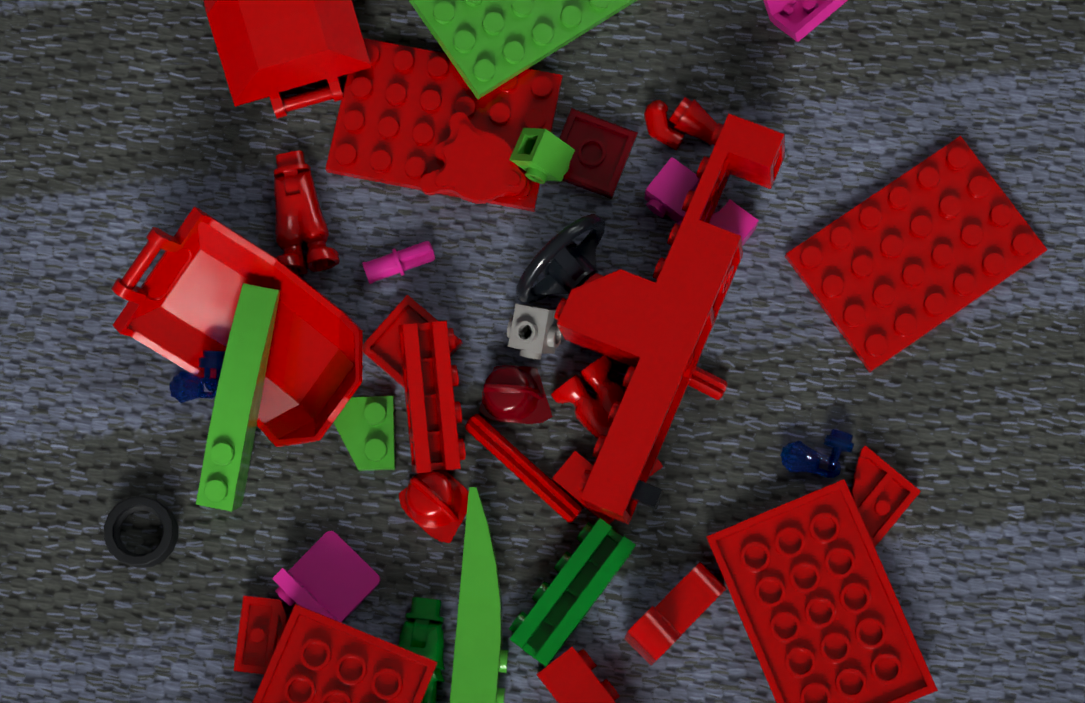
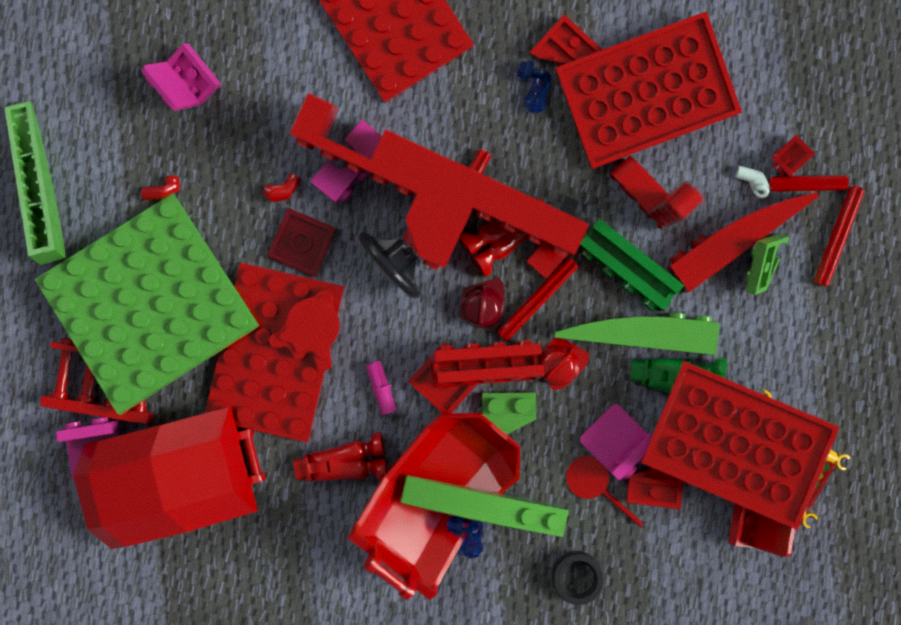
camera: 95 degrees left, 10 degrees up
light grey brick [507,303,562,359] -> none
bright green brick [509,128,575,184] -> none
red cone [669,97,717,145] -> none
none -> red piece [566,456,643,527]

